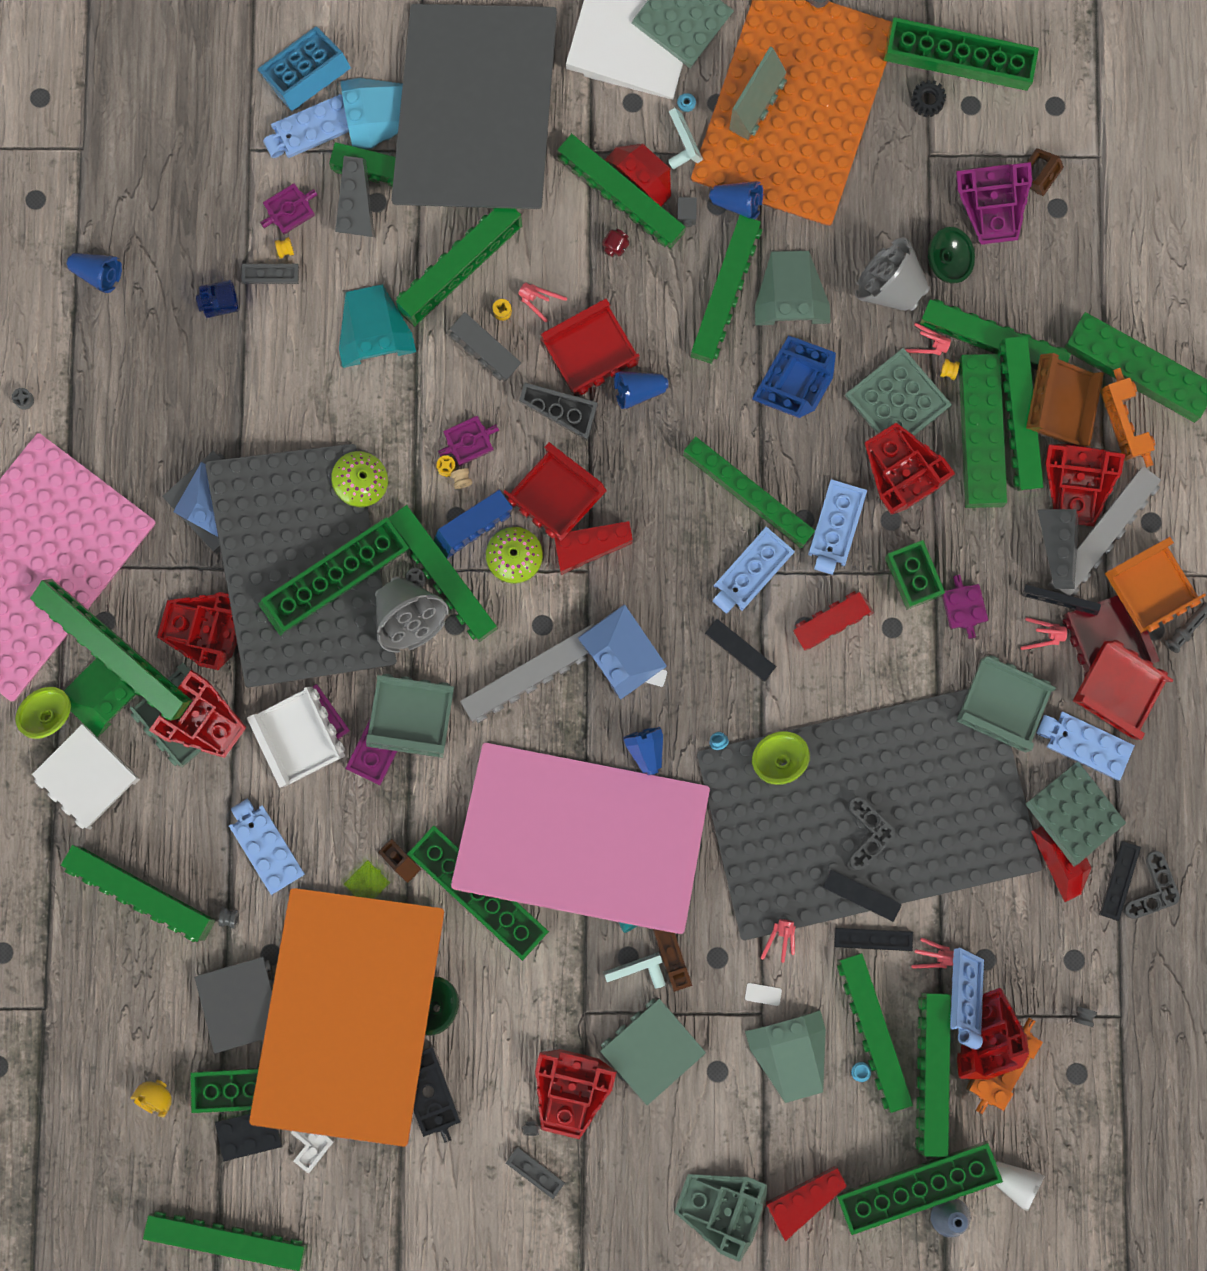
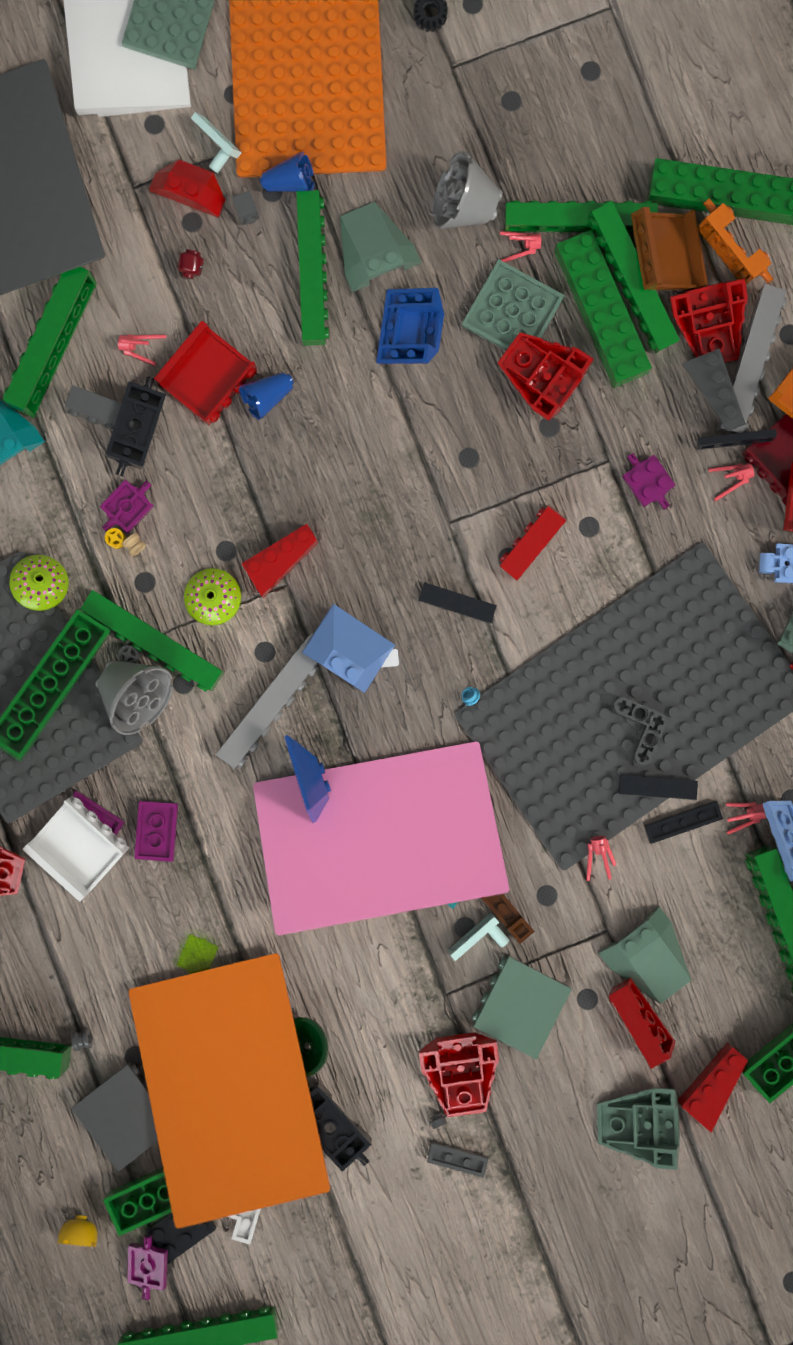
camera: 20 degrees left, 5 degrees up
light blue hinge [229,798,305,895] -> none
sand green panel [366,674,454,758] -> none
reddish brown slope [378,839,421,883] -> none
green brick [407,825,549,961] -> none
blue wedge [433,490,513,559] -> none
yellow wheel [492,299,512,321] -> none
red panel [503,442,607,541] -> none
dark grey wedge [519,383,598,441] -> none
green brick [557,133,686,249] -> none
blue cone [623,727,663,775] -> none
medium azure plate [677,93,696,112] -> none
green brick [683,436,815,549] -> none
light blue hinge [712,527,795,614] -> none
sand green slope [729,47,787,140] -> none
white sticker [745,983,782,1006] -> none
lime dish [752,731,810,785] -> none
light blue hinge [808,479,867,575] -> none
green brick [837,953,913,1113] -> none
medium azure plate [851,1062,871,1082] -> none
green brick [885,540,945,610] -> none
dark green dish [928,227,975,284] -> none
yellow wheel [940,358,960,380] -> none
magenta wedge [956,162,1032,245] -> none
sand green panel [956,655,1056,753] -> none
reddish brown tile [1026,148,1064,196] -> none
none -> black brick [105,376,166,477]
none -> magenta plate [127,1234,168,1300]
none -> blue slope [284,735,331,823]
none -> red wedge [609,977,676,1069]

